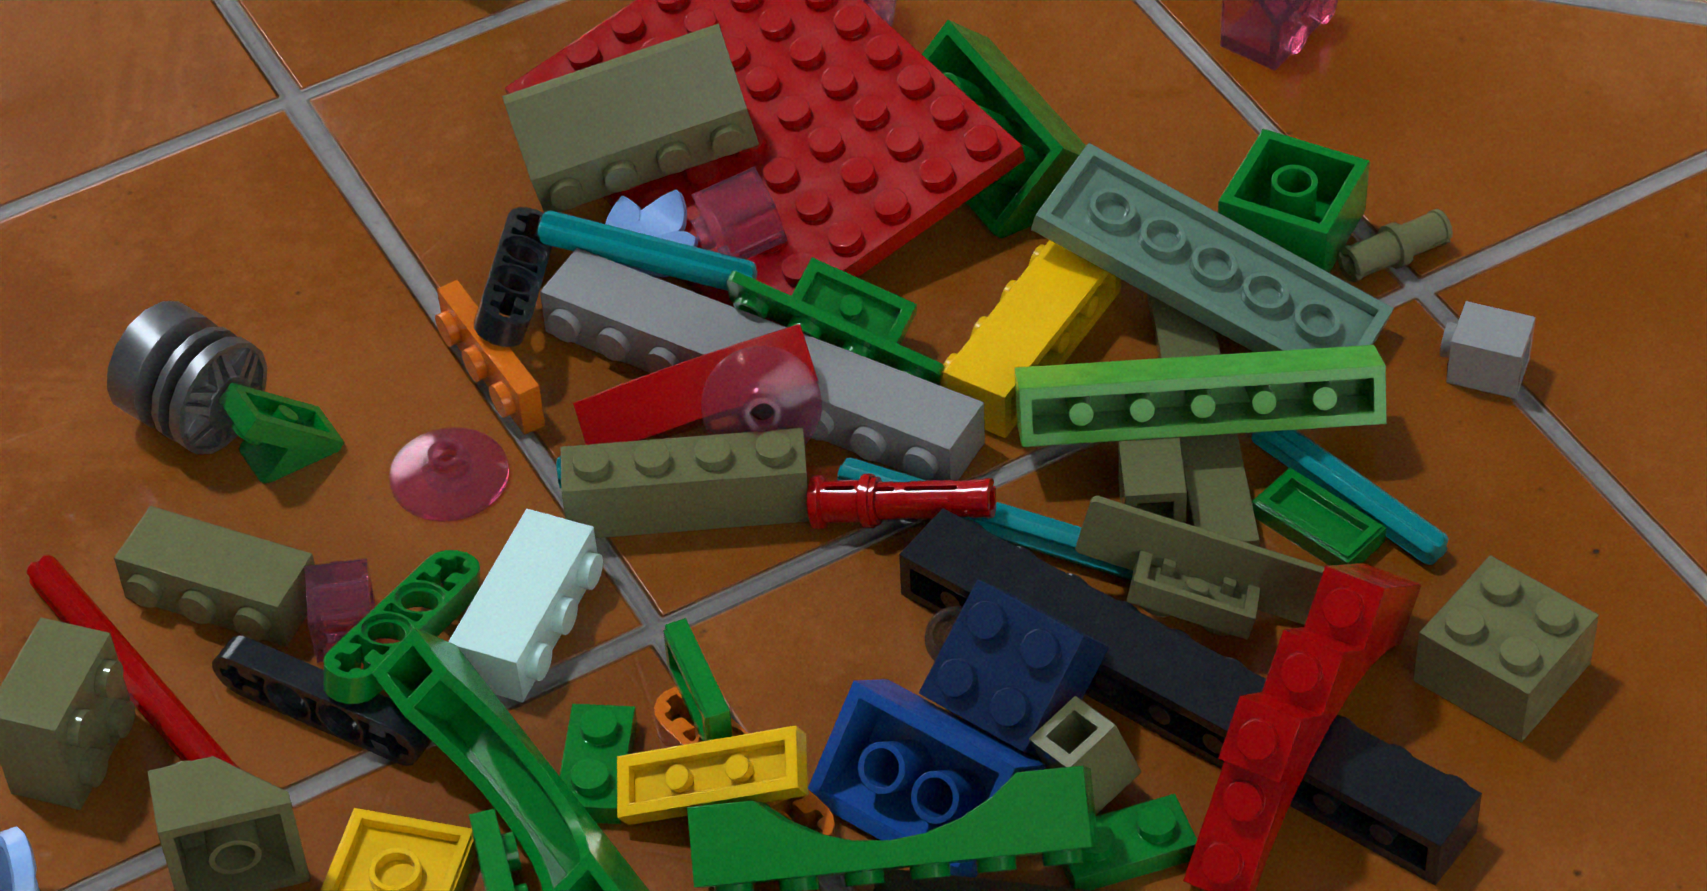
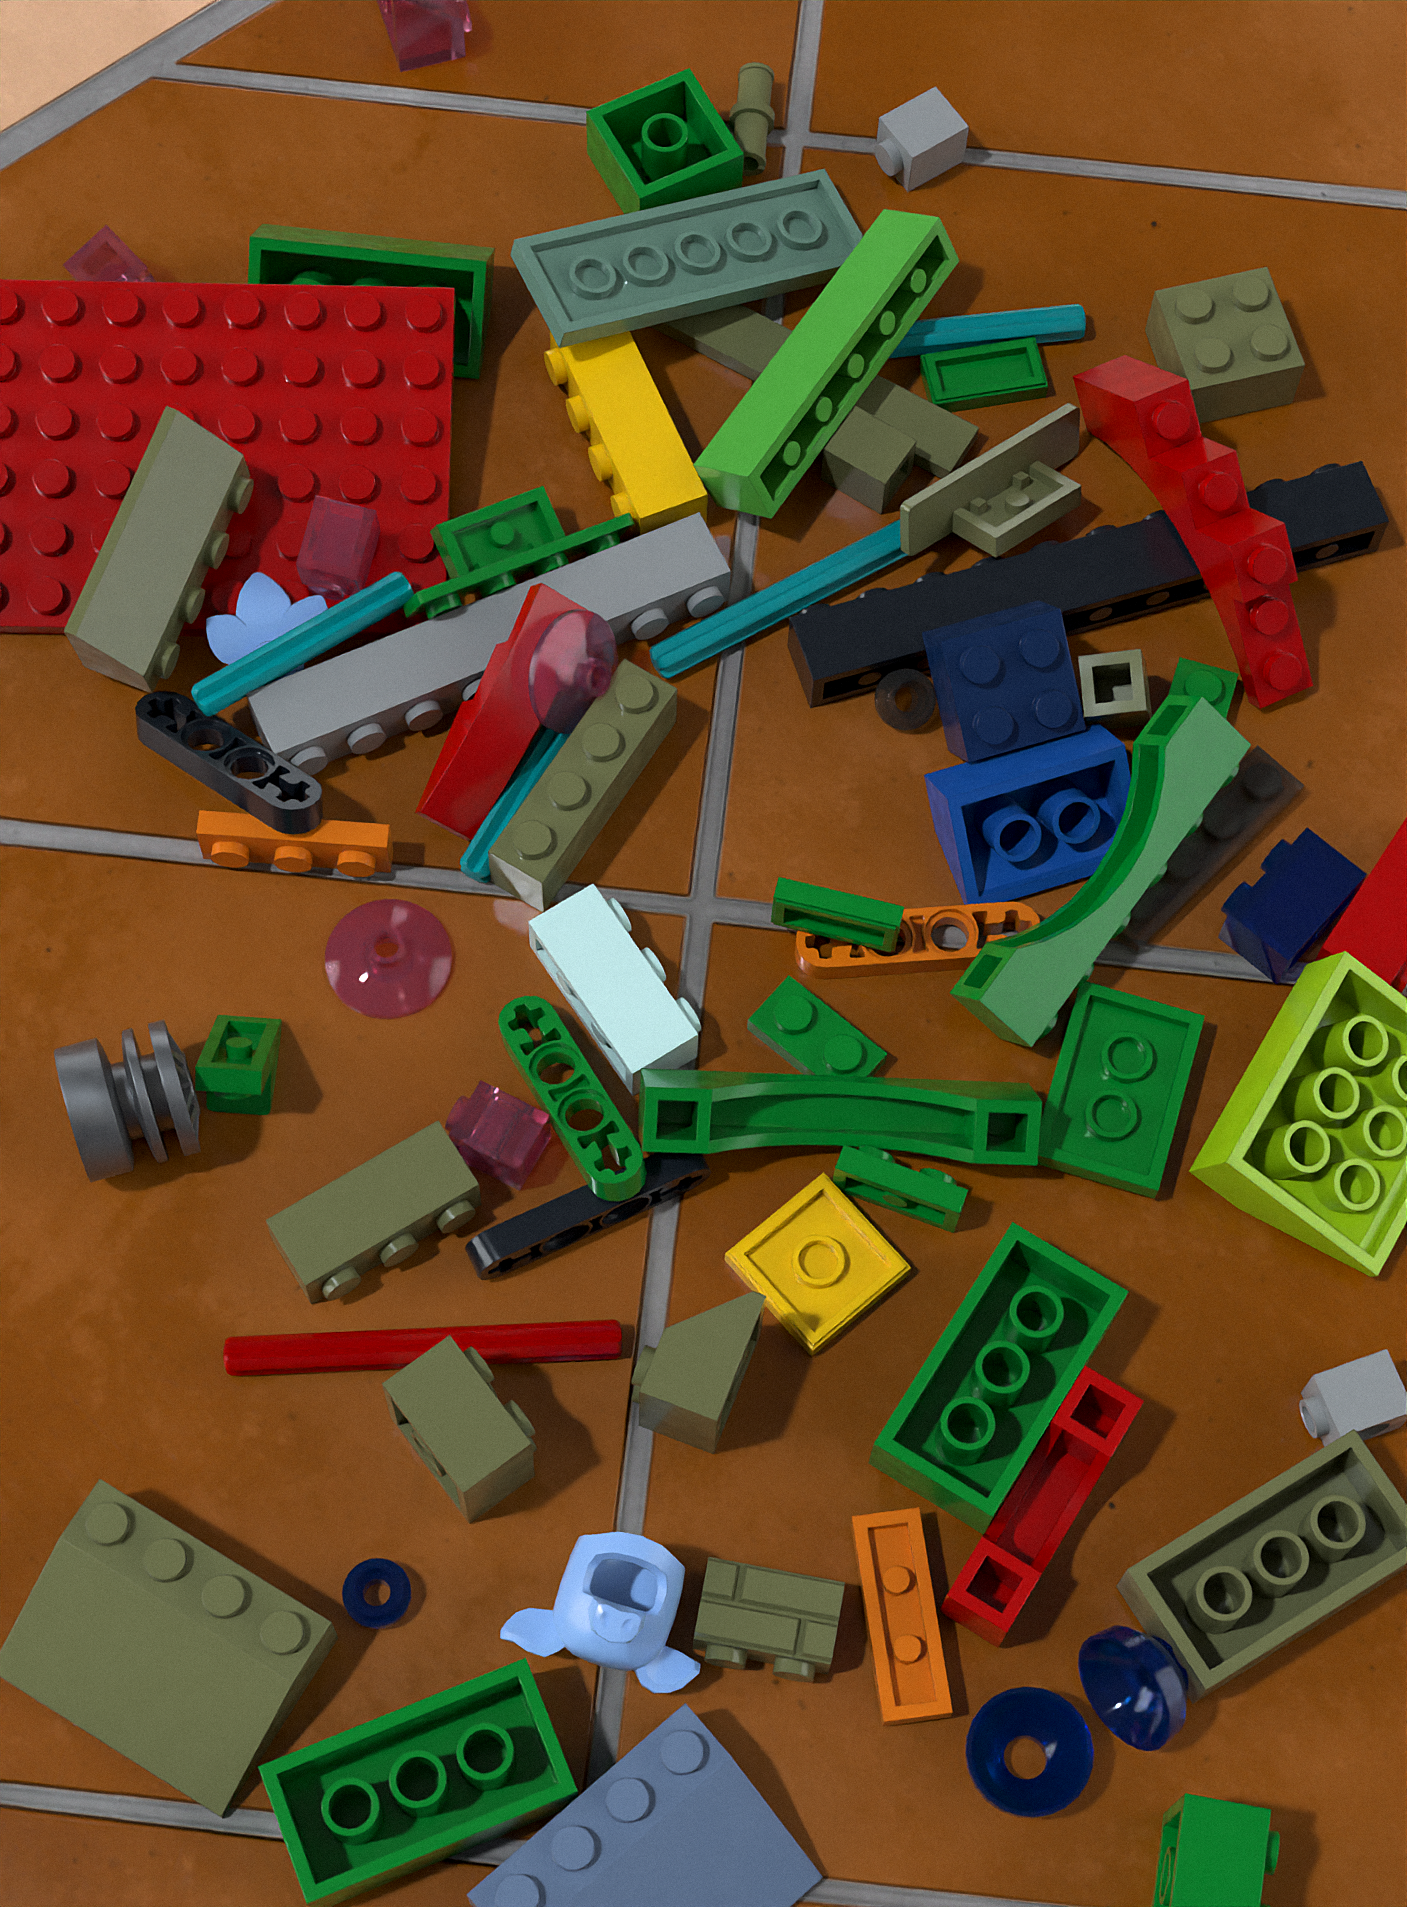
camera: 60 degrees left, 20 degrees up
yellow plate [617,725,808,825] -> none
red pin [807,474,997,530] -> none

